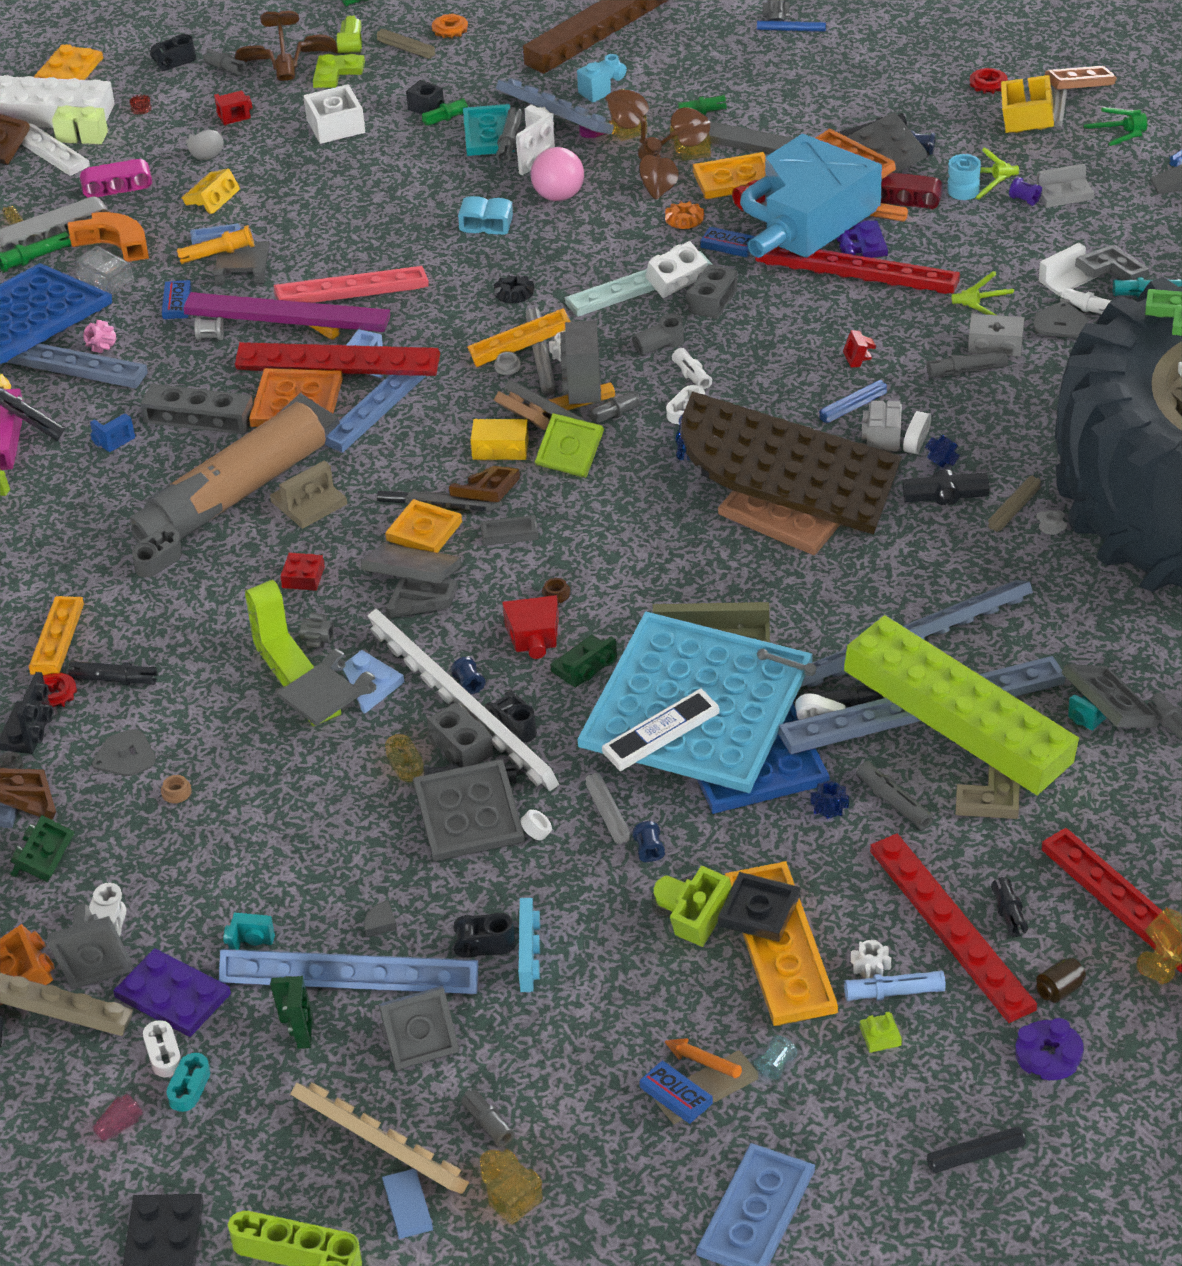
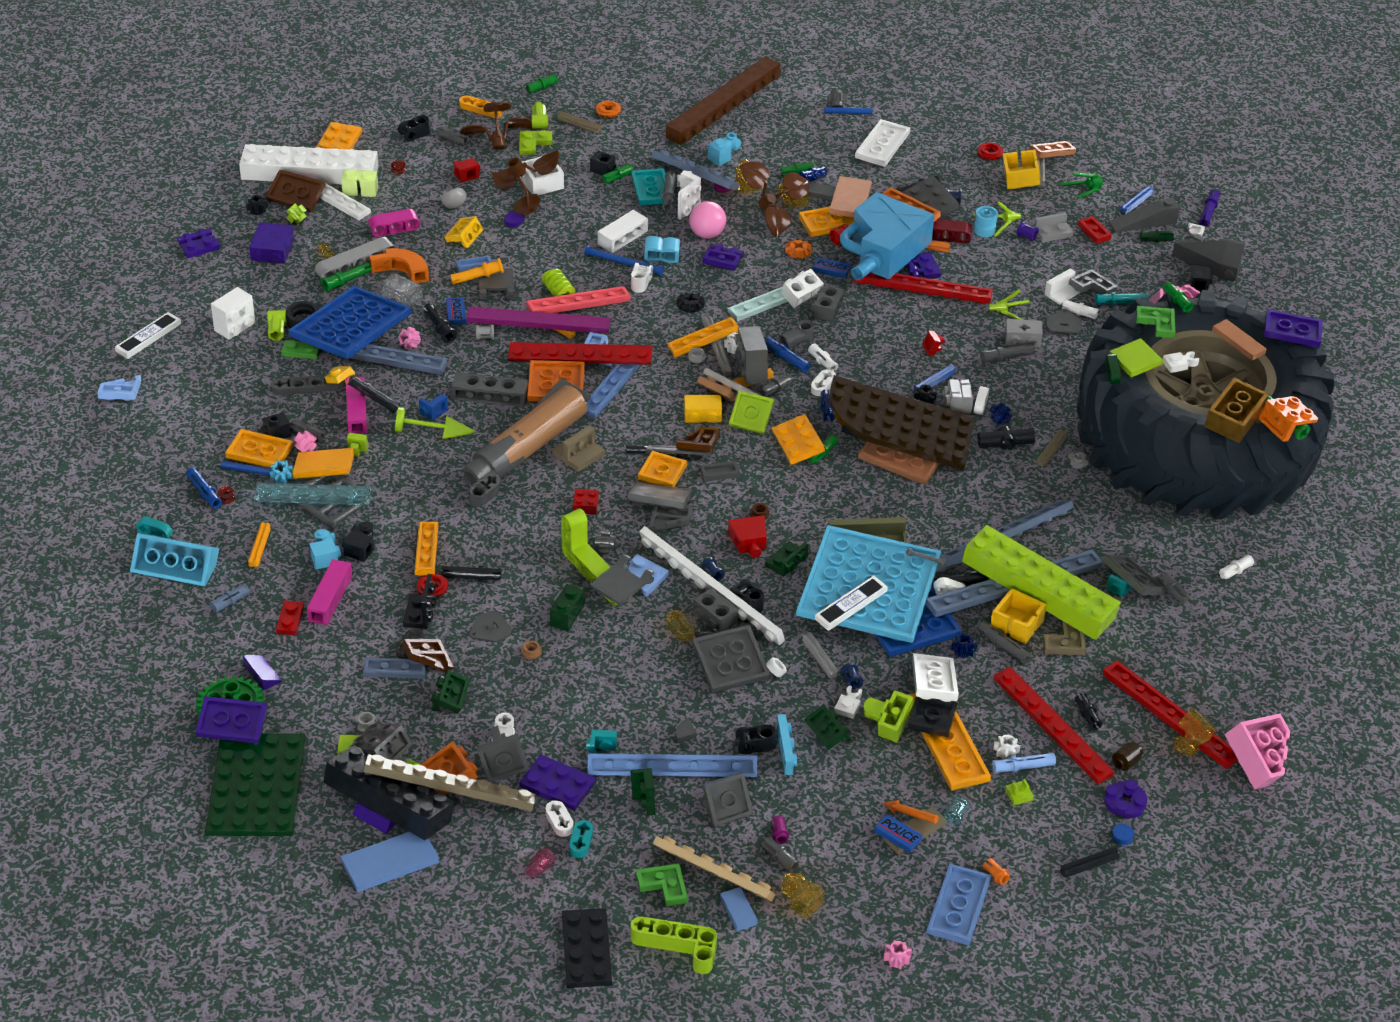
camera: 10 degrees left, 0 degrees up
none -> lime piece [395,407,476,439]
none -> black pin [423,303,457,343]
none -> light orange beam [459,96,502,118]
none -> reddish brown plant [492,150,559,216]
none -> dark purple tile [504,211,524,228]
none -> lime piece [541,269,575,297]
none -> dark green brick [550,584,585,631]
none -> blue bar [584,245,664,276]
none -> white brick [597,210,648,253]
none -> white piece [631,263,653,293]
none -> bright green plate [636,864,688,906]
none -> dark purple plate [702,244,744,271]
none -> blue pin [765,337,811,373]
none -> light orange plate [771,414,825,465]
none -> magenta pin [771,816,789,844]
none -> clear blue pin [798,166,827,181]
none -> dark green bracket [804,704,851,750]
none -> green axle [808,435,839,464]
none -> nougat tile [829,176,872,218]
none -> white plate [834,686,862,719]
none -> white plate [855,119,910,167]
none -> white plate [912,653,958,702]
none -> black gear [914,384,937,404]
none -> orange pin [983,858,1010,885]
none -> yellow piece [991,588,1047,645]
none -> red plate [1078,216,1112,244]
none -> dark green beam [1105,354,1121,384]
none -> lime tile [1109,338,1163,377]
none -> blue tile [1112,824,1134,845]

